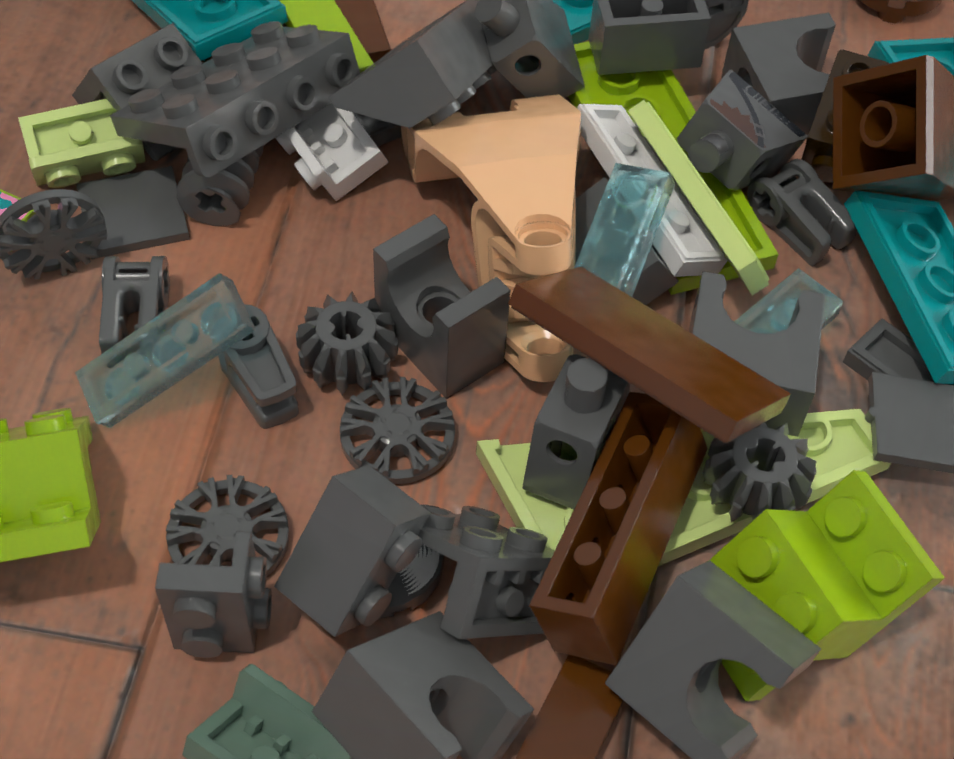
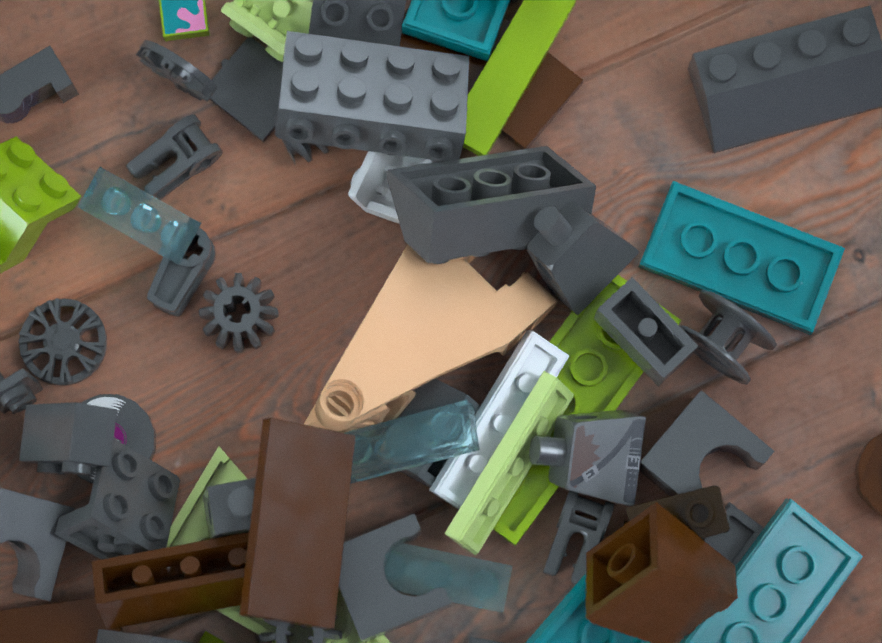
camera: 60 degrees right, 25 degrees up
dark grey wheel [340,377,455,484] -> none
dark grey piece [373,214,511,399] -> none

